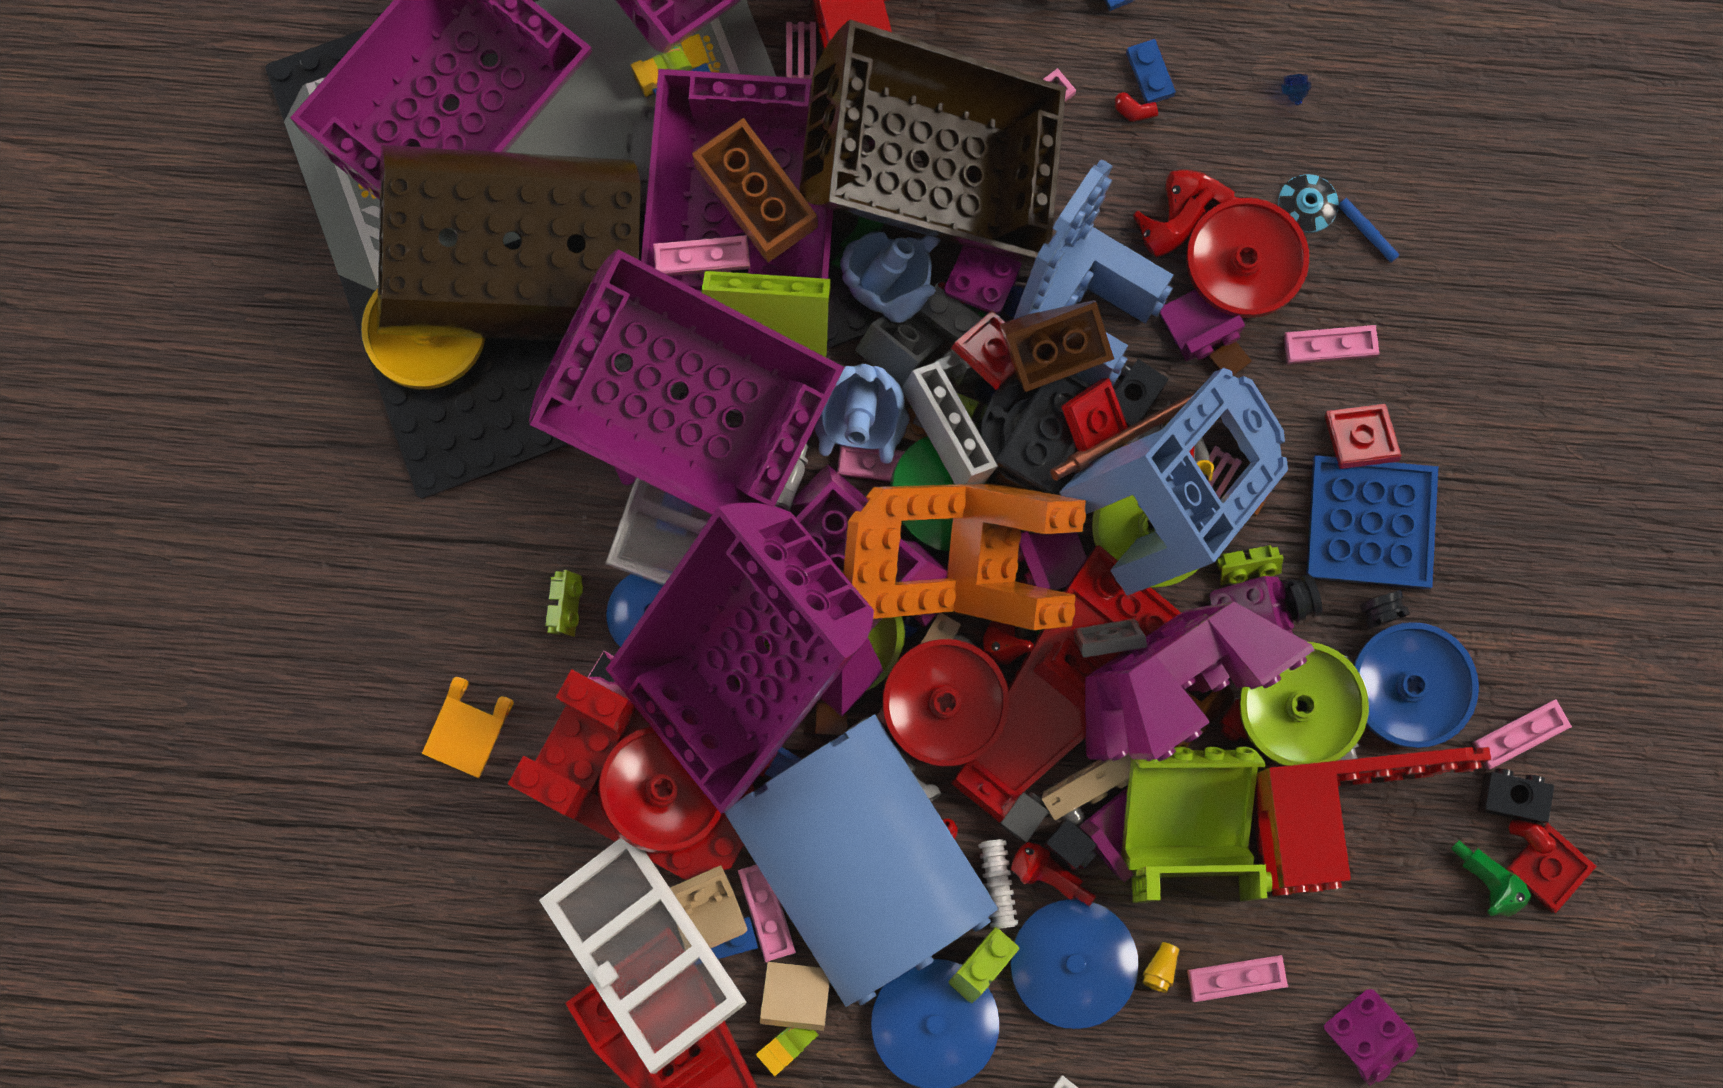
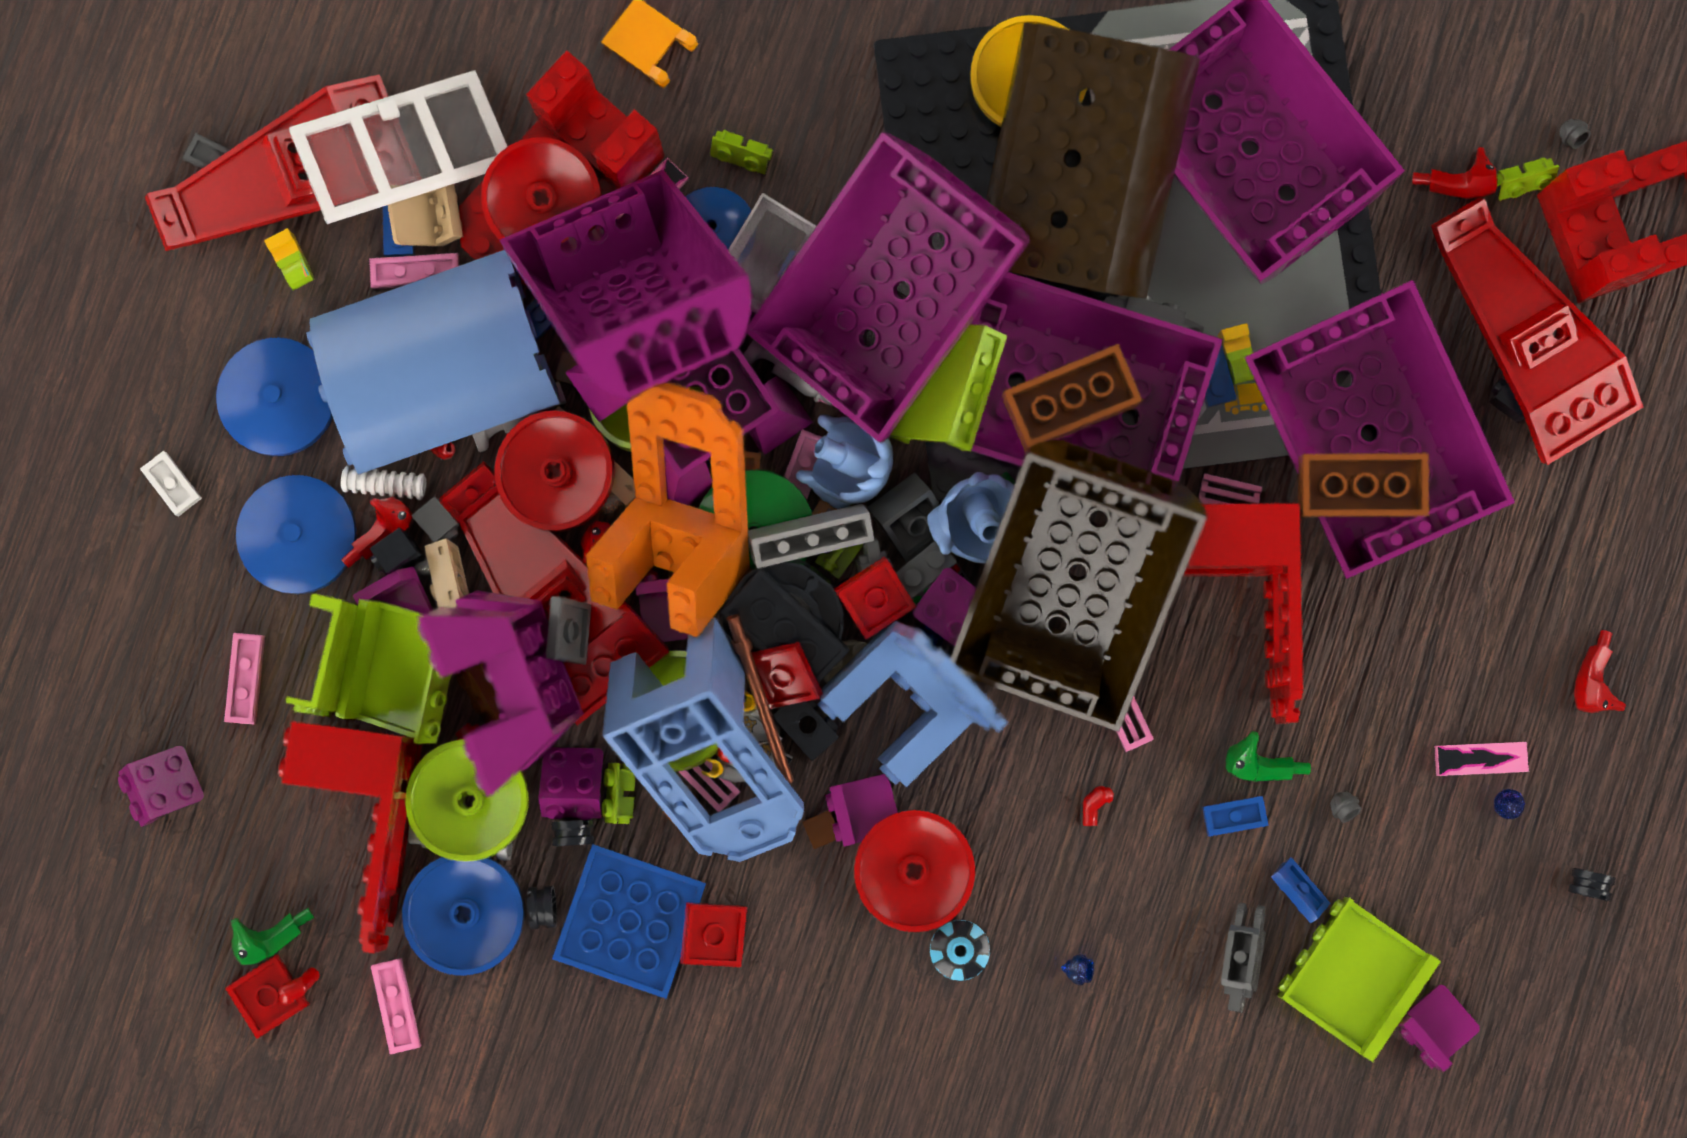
camera: 105 degrees right, 5 degrees up
bright pink tile [653,235,750,276] -> none
tan tile [760,962,830,1031] -> none
lime brick [948,927,1020,1003] -> none
reddish brown slope [1000,300,1114,392] -> none
blue plate [1126,39,1176,103] -> none
red animal [1133,187,1215,258] -> none
yellow cone [1143,942,1180,993] -> none
red animal [1165,169,1238,221] -> none
bright pink tile [1283,325,1379,365] -> none
blue piece [1338,198,1400,263] -> none
black brick [1478,768,1554,824] -> none

